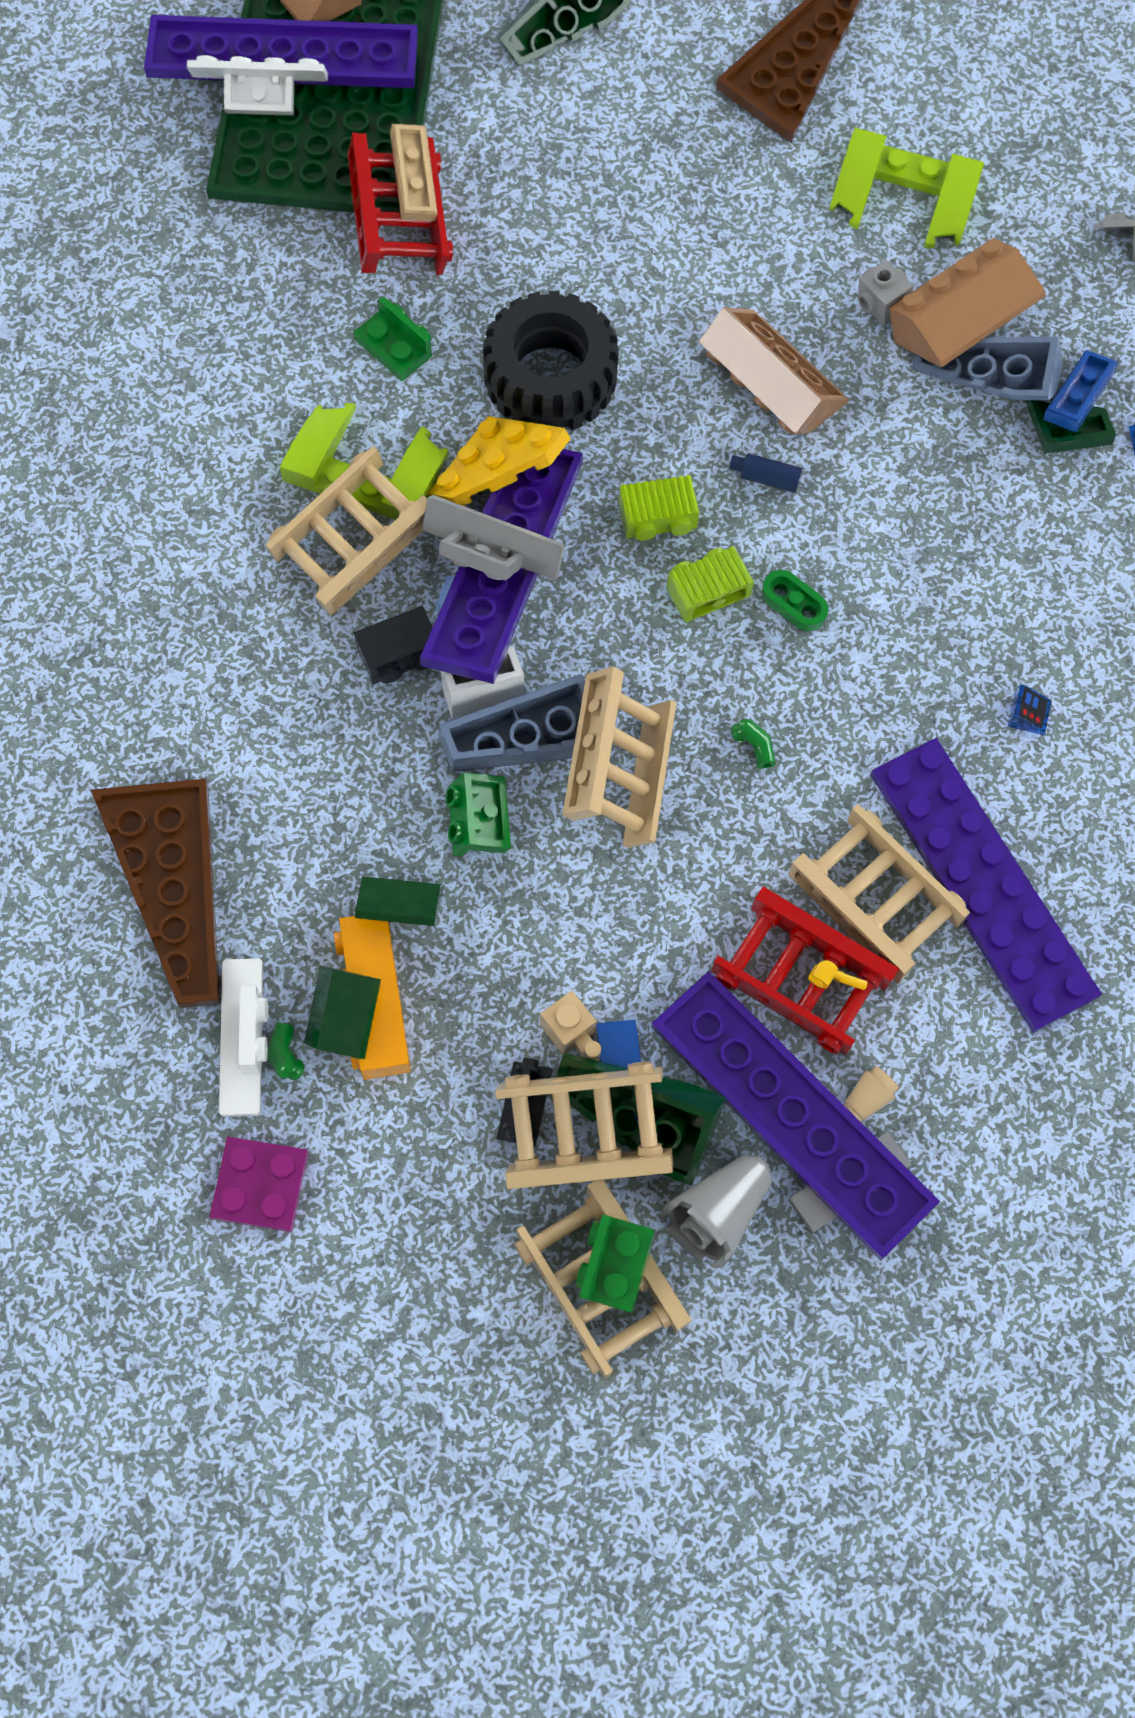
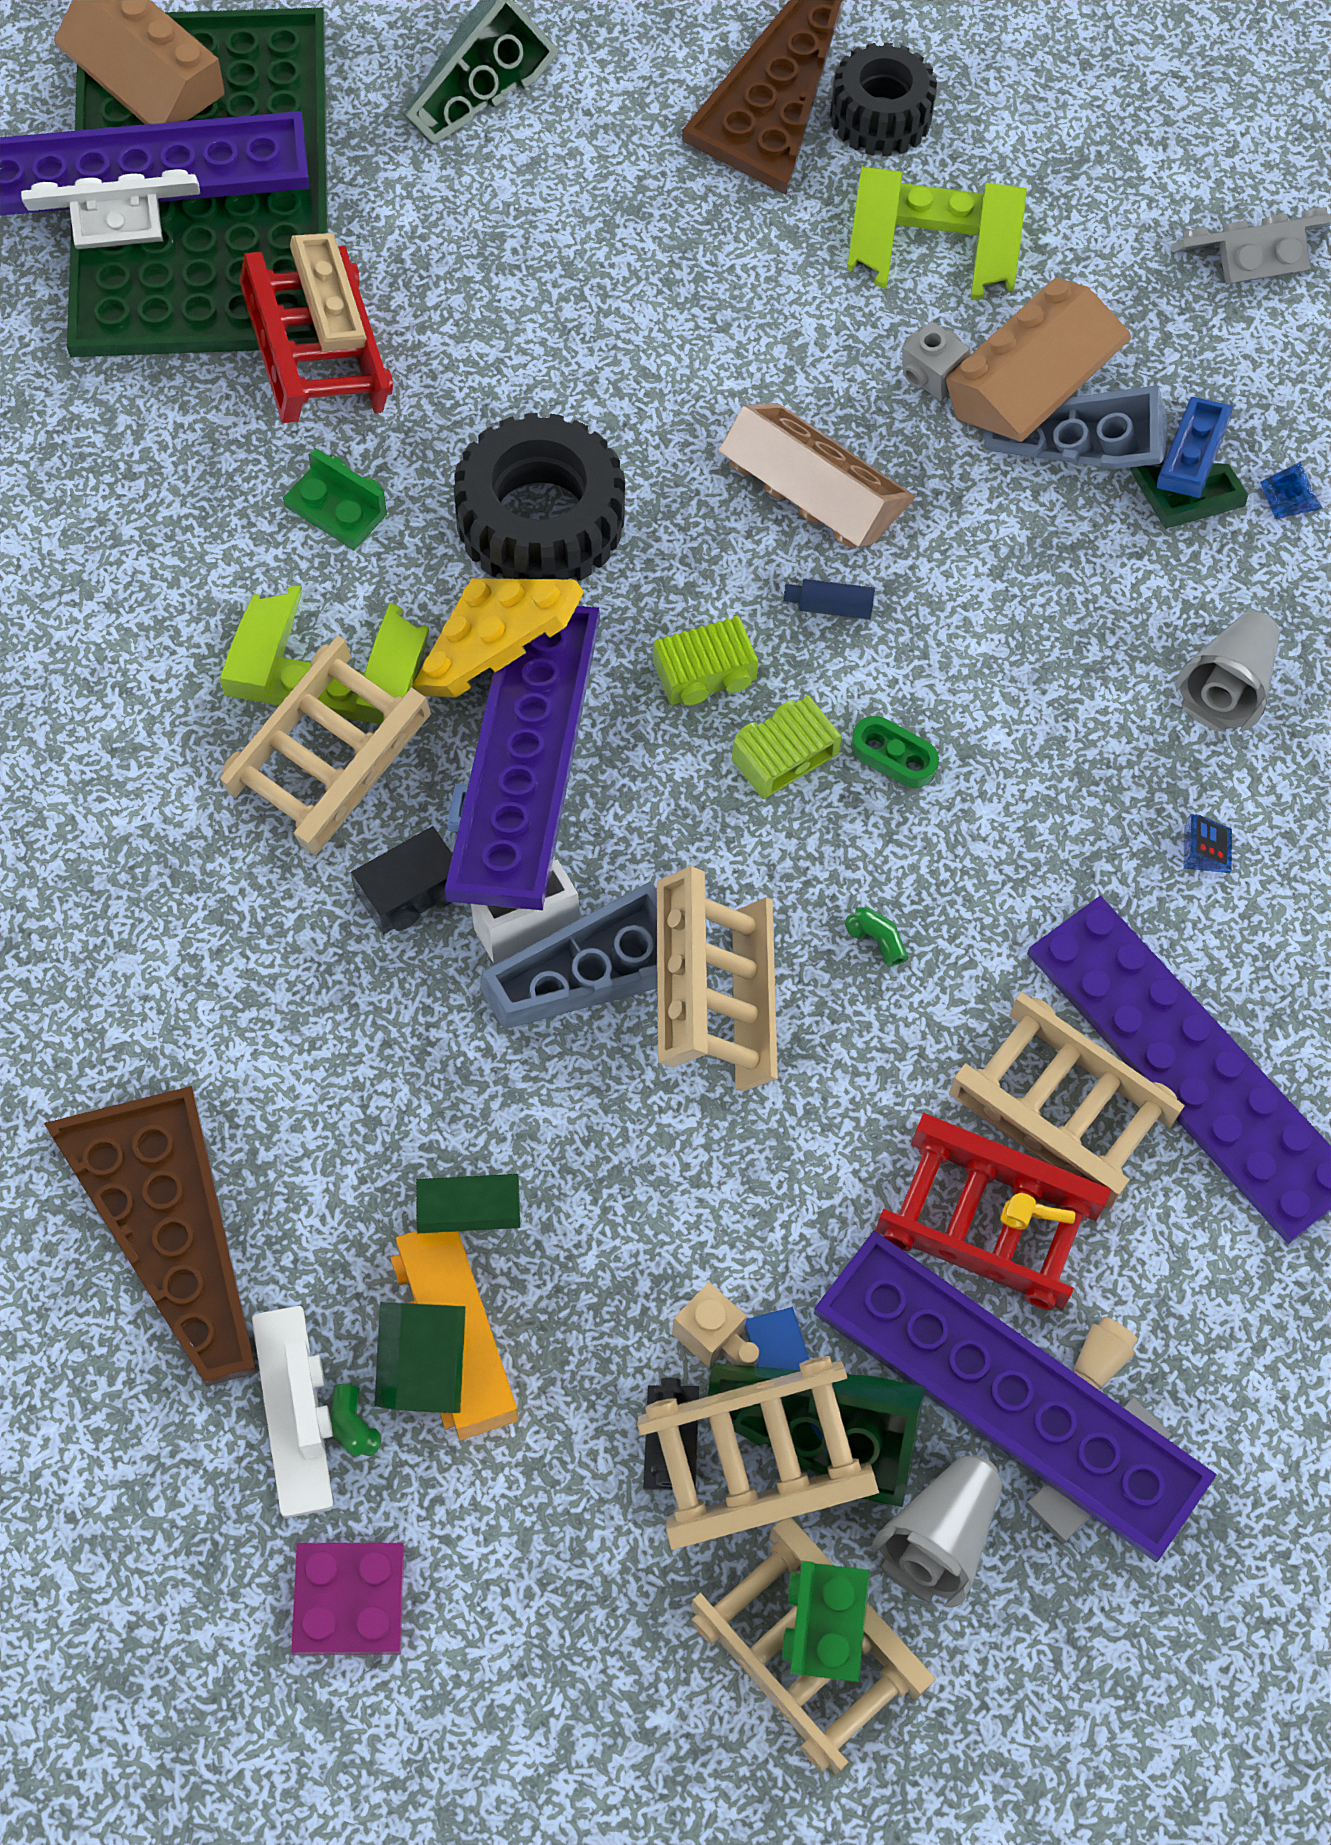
camera: 10 degrees left, 5 degrees down
light grey bracket [422,495,565,580] -> none
green bracket [445,772,511,857] -> none
none -> black tyre [830,42,937,157]
none -> light grey cone [1175,611,1280,732]

